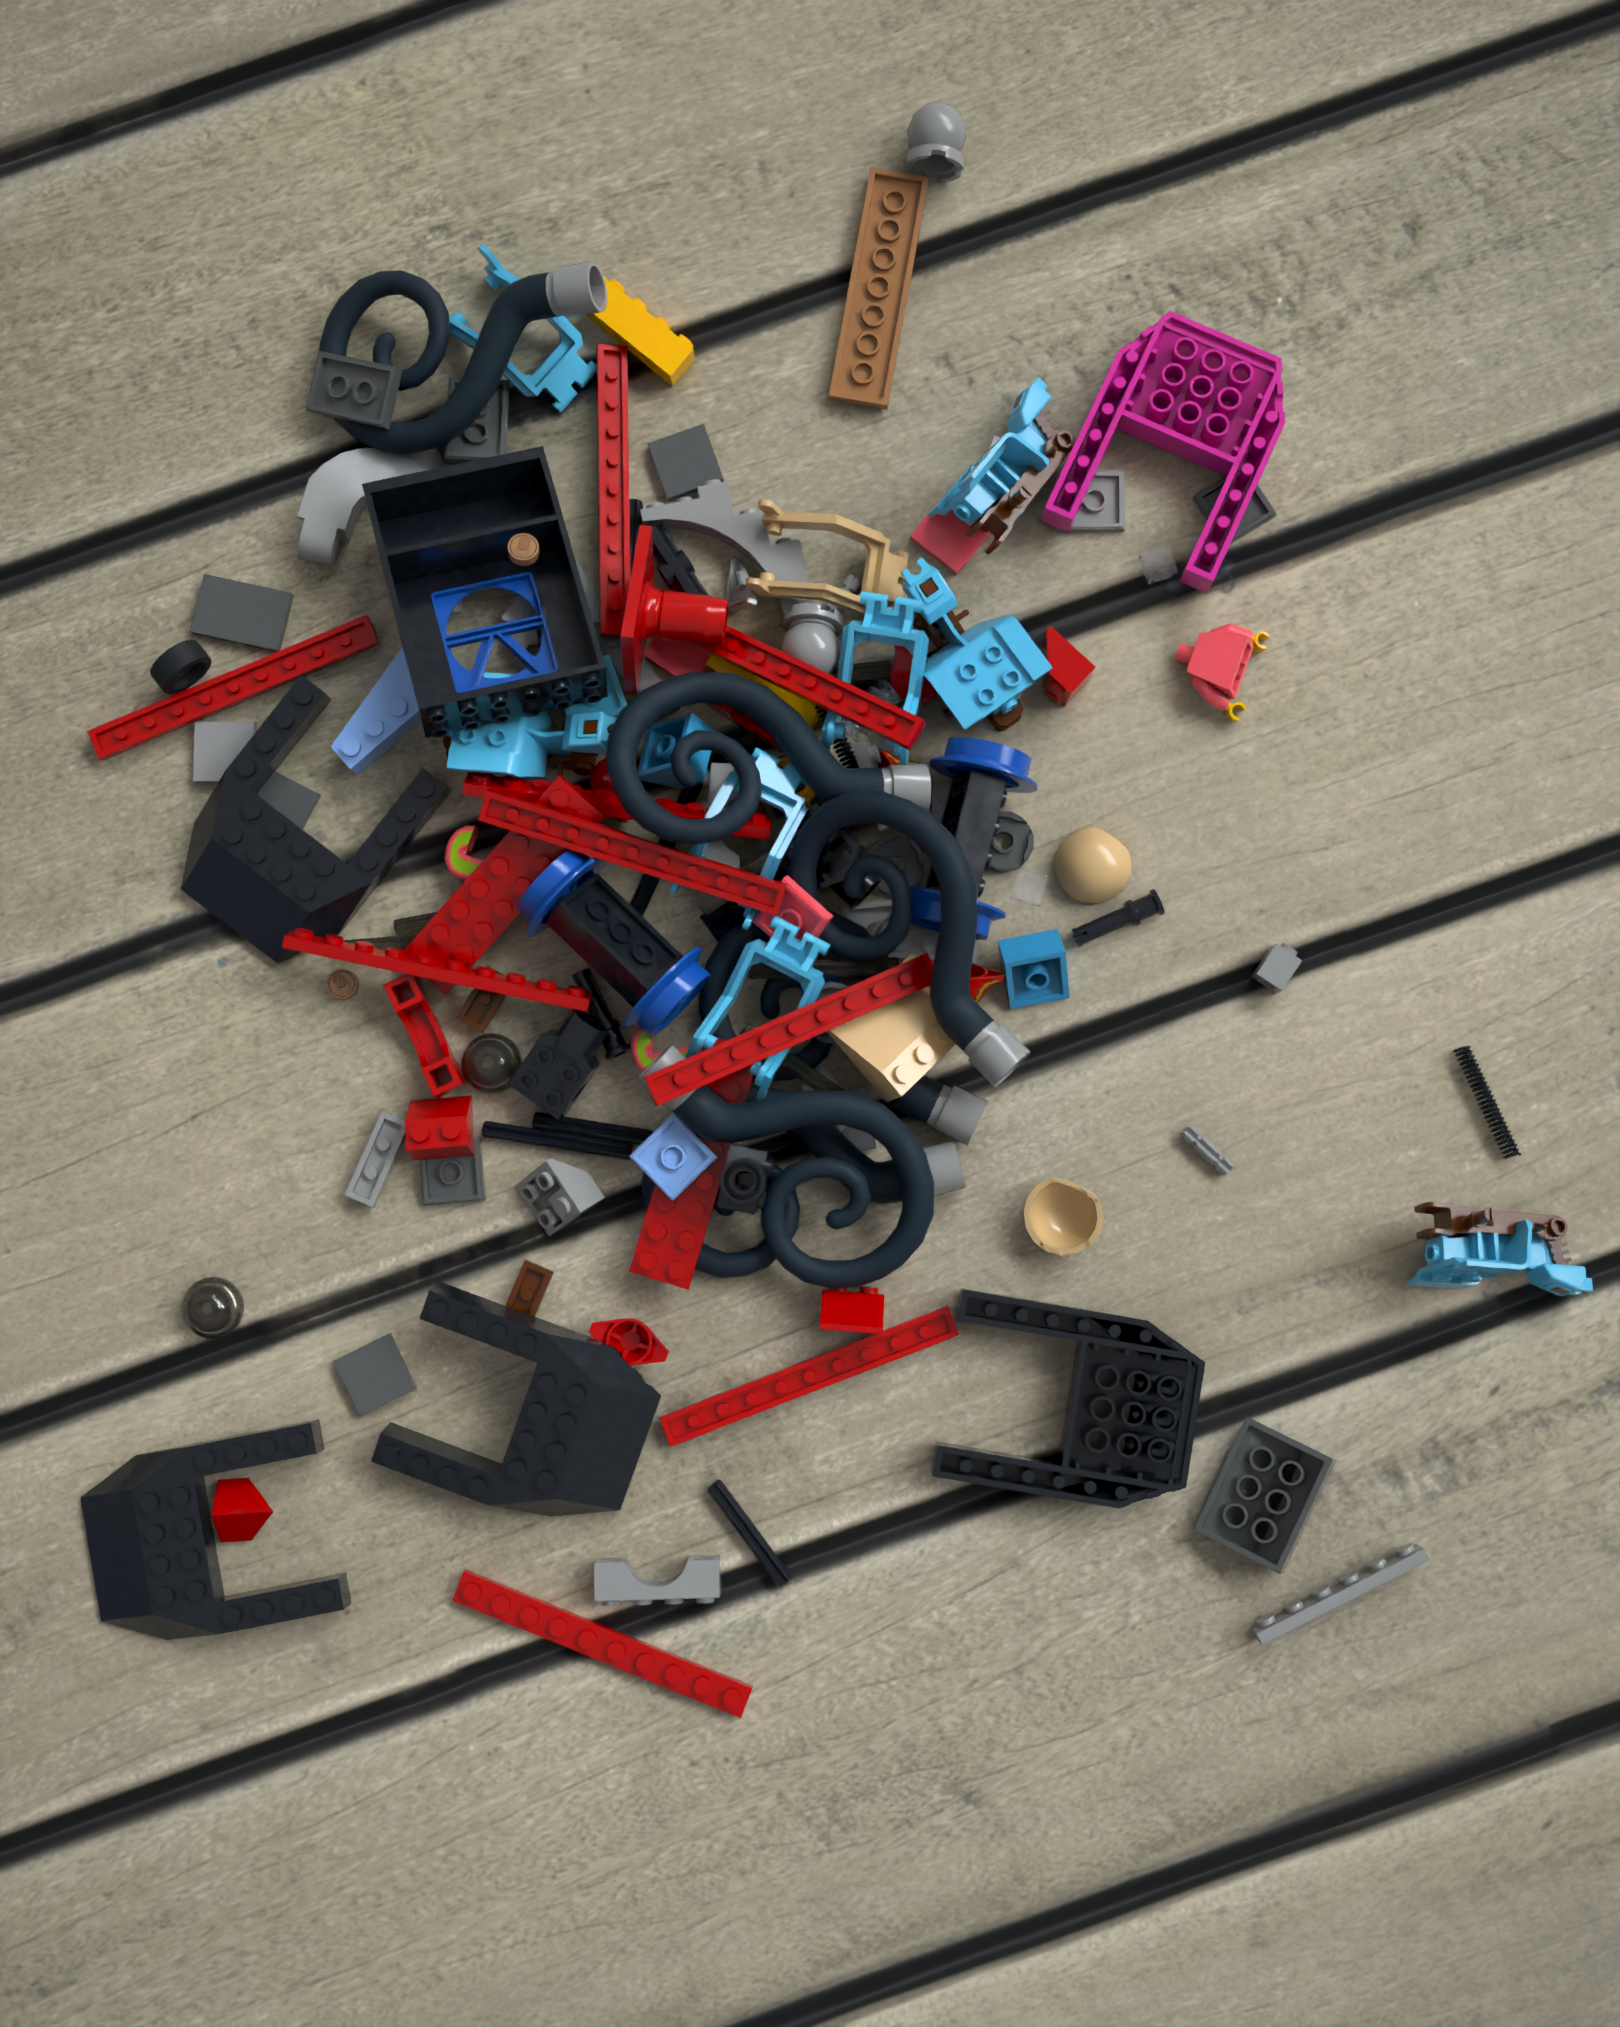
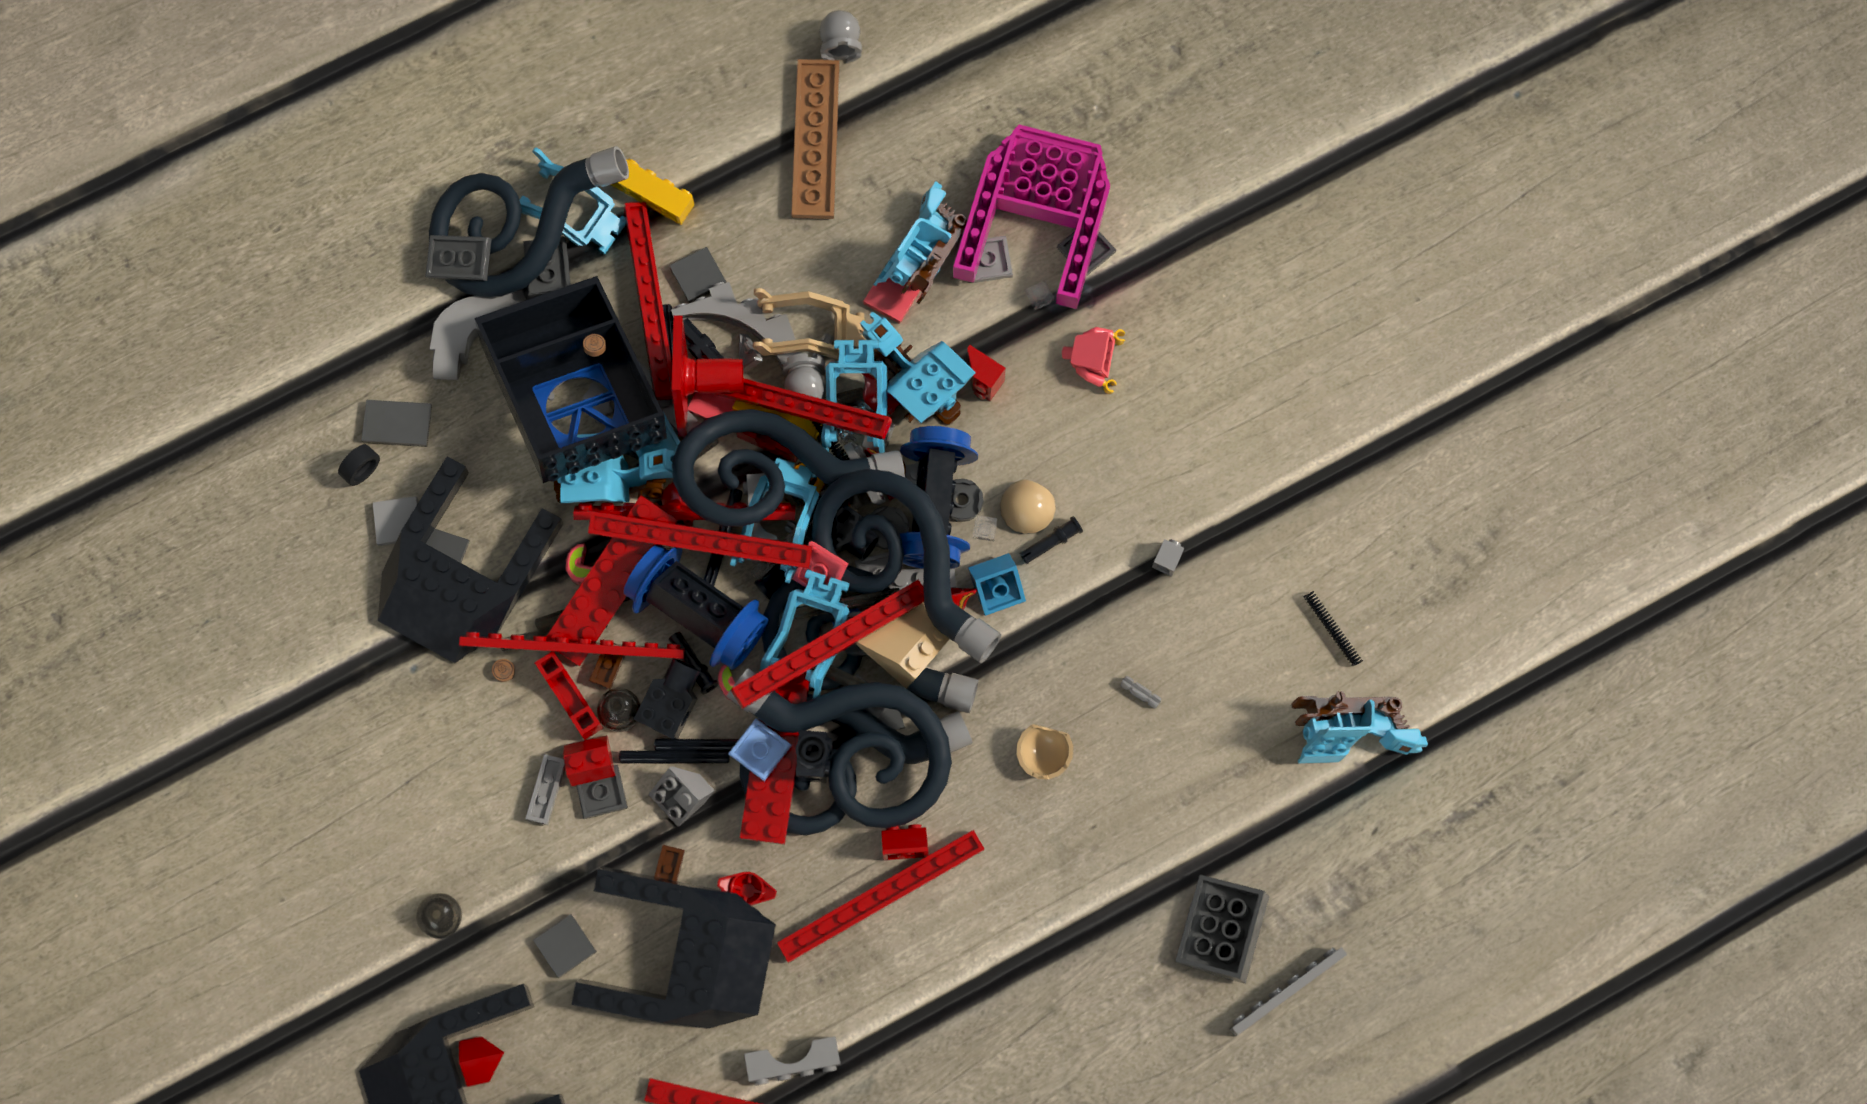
camera: 15 degrees left, 10 degrees down
red plate [87,614,381,761] -> none
light blue wedge [331,647,421,776] -> none
dark azure slope [638,713,716,789] -> none
black axle [707,1479,791,1587] -> none
black wedge [931,1288,1205,1508] -> none

